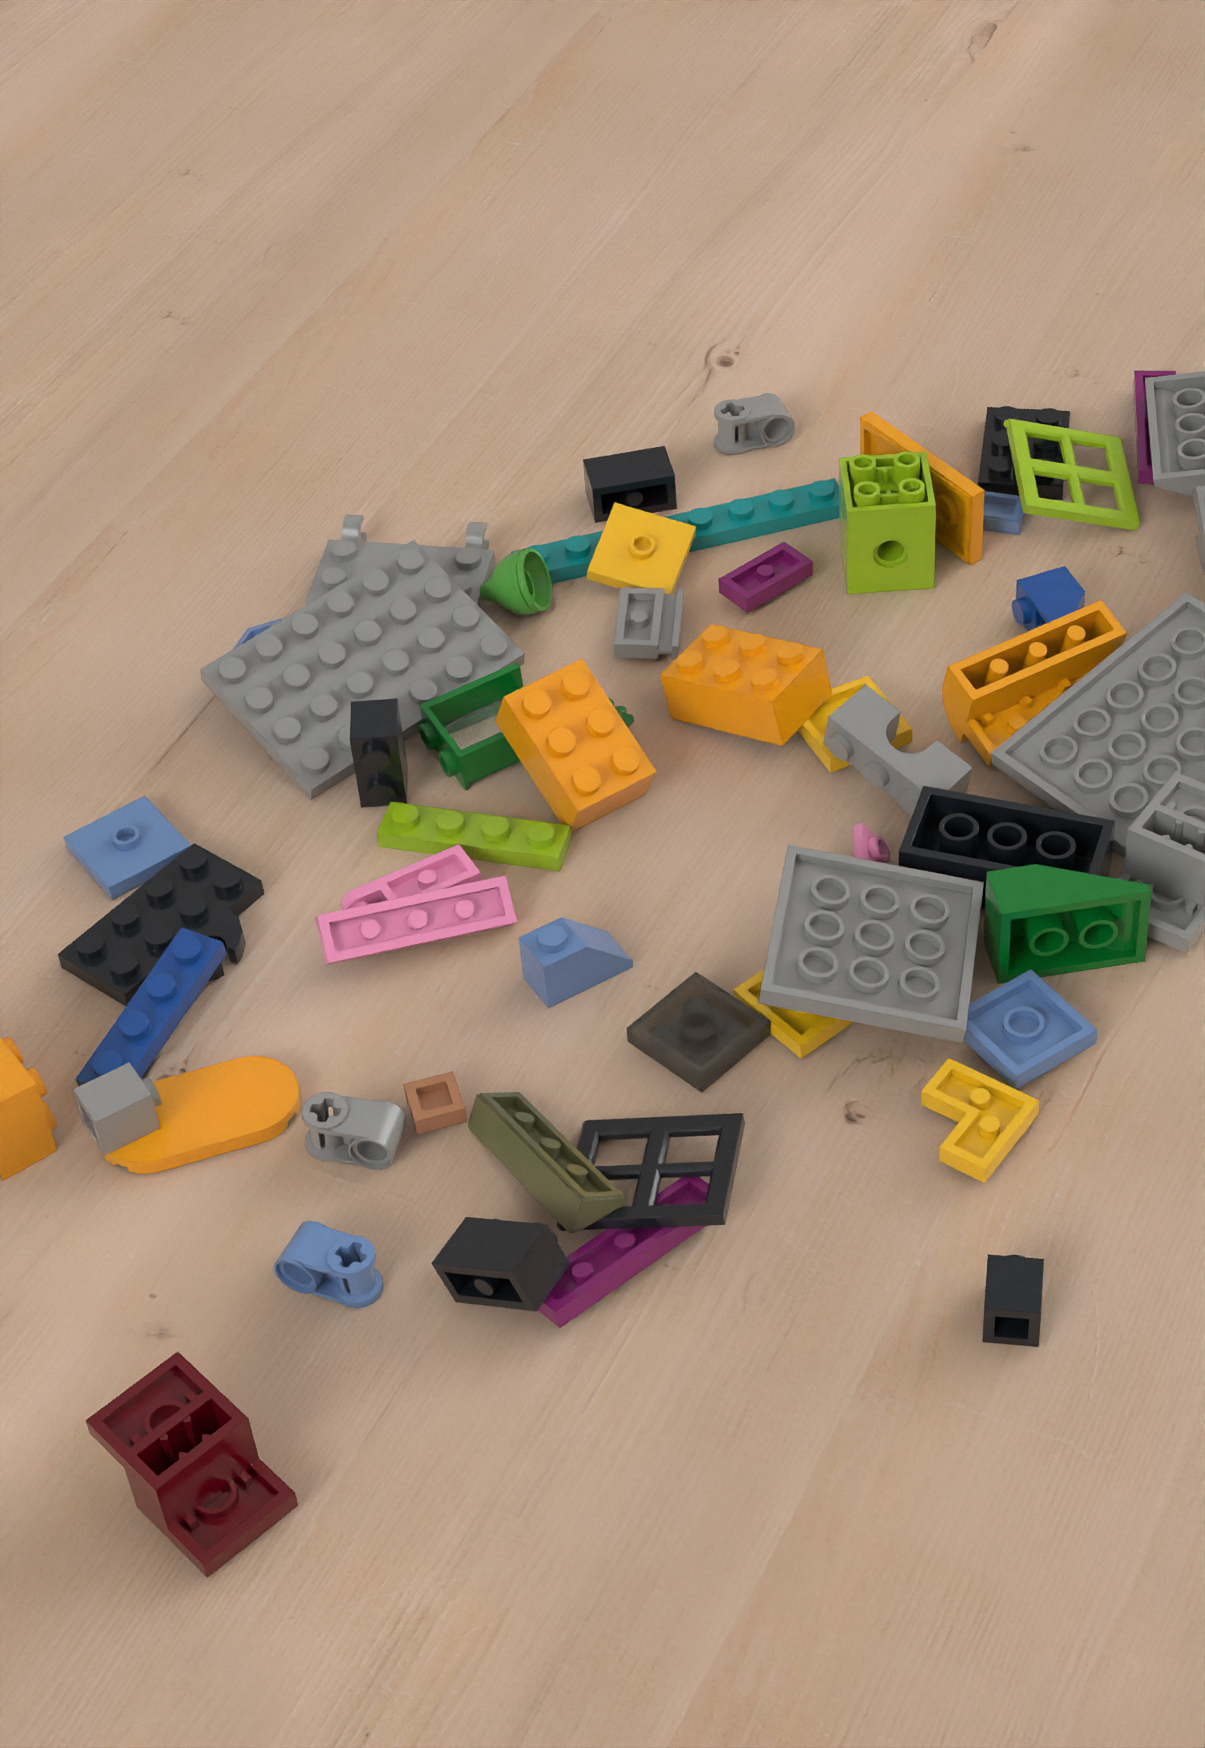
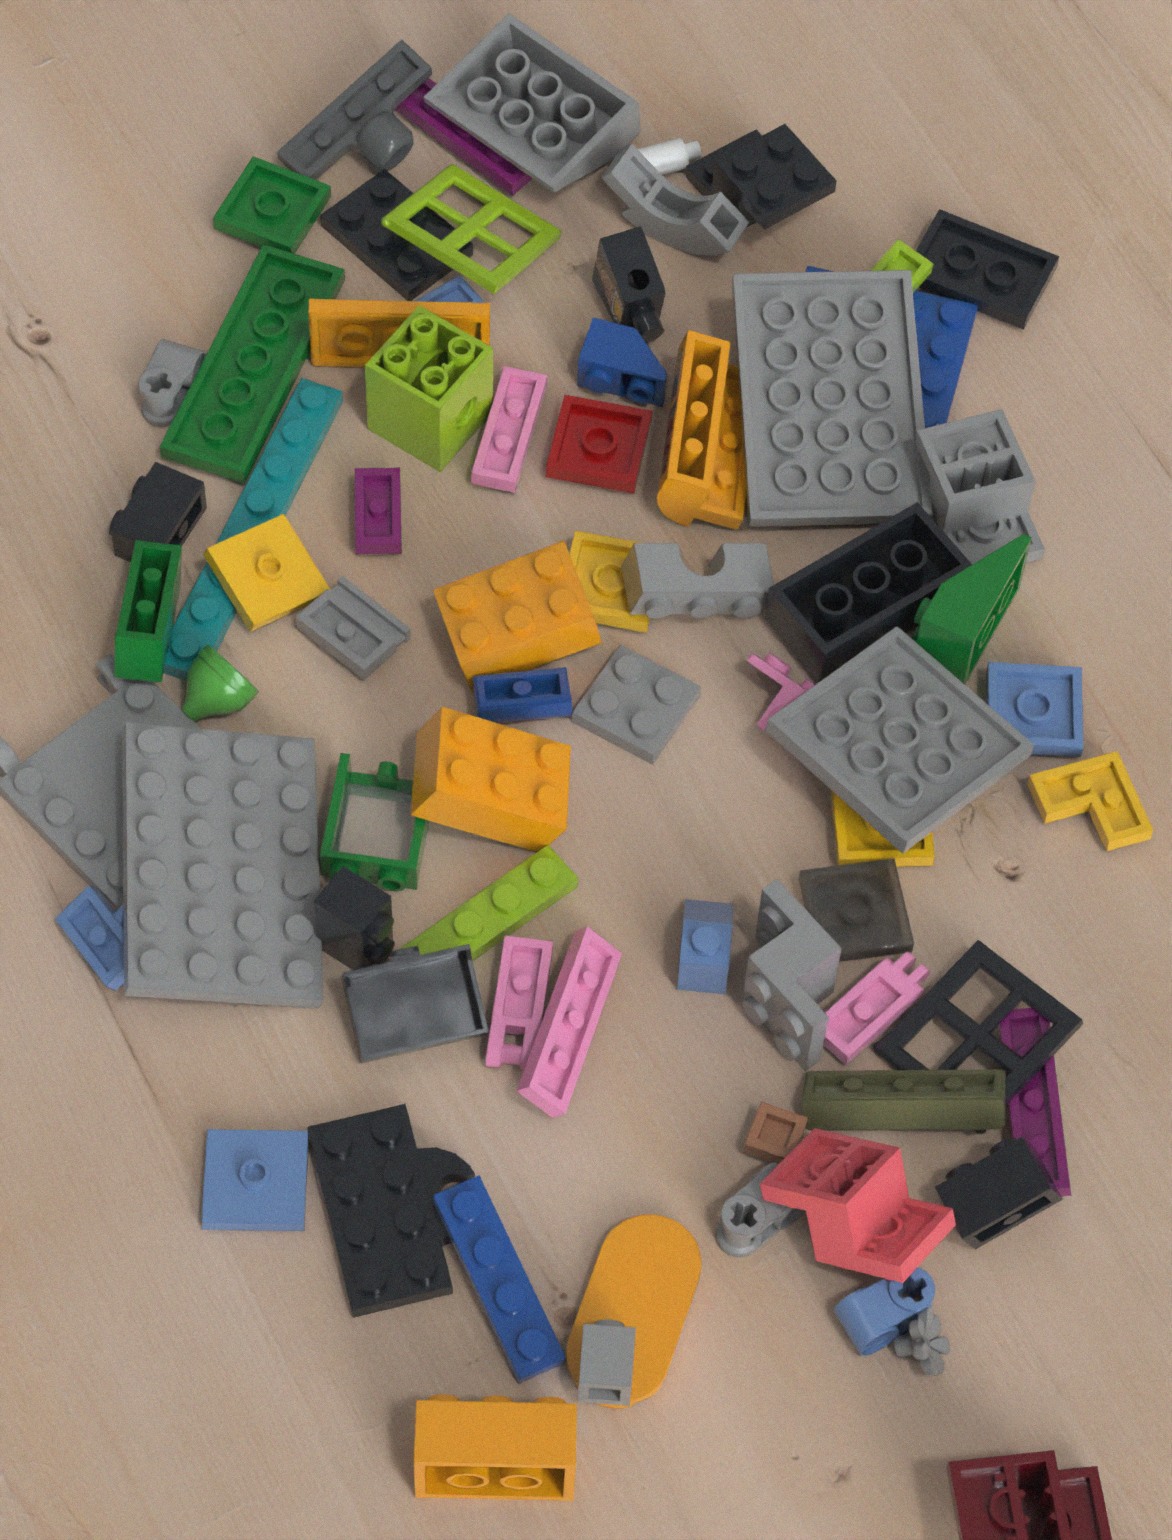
camera: 60 degrees left, 15 degrees up
none -> green brick [114,540,182,682]
none -> green plate [160,244,345,484]
none -> green plate [213,156,331,254]
none -> dark grey plate [277,39,432,180]
none -> black container [341,944,489,1064]
none -> bright pink plate [471,366,547,493]
none -> blue brick [473,667,572,723]
none -> red plate [546,395,653,494]
none -> light grey plate [572,645,701,765]
none -> black torso [592,226,666,342]
none -> light grey bracket [742,879,842,1071]
none -> coral bracket [760,1128,956,1283]
none -> bright pink hinge [823,952,931,1065]
none -> light grey plant [894,1307,950,1376]

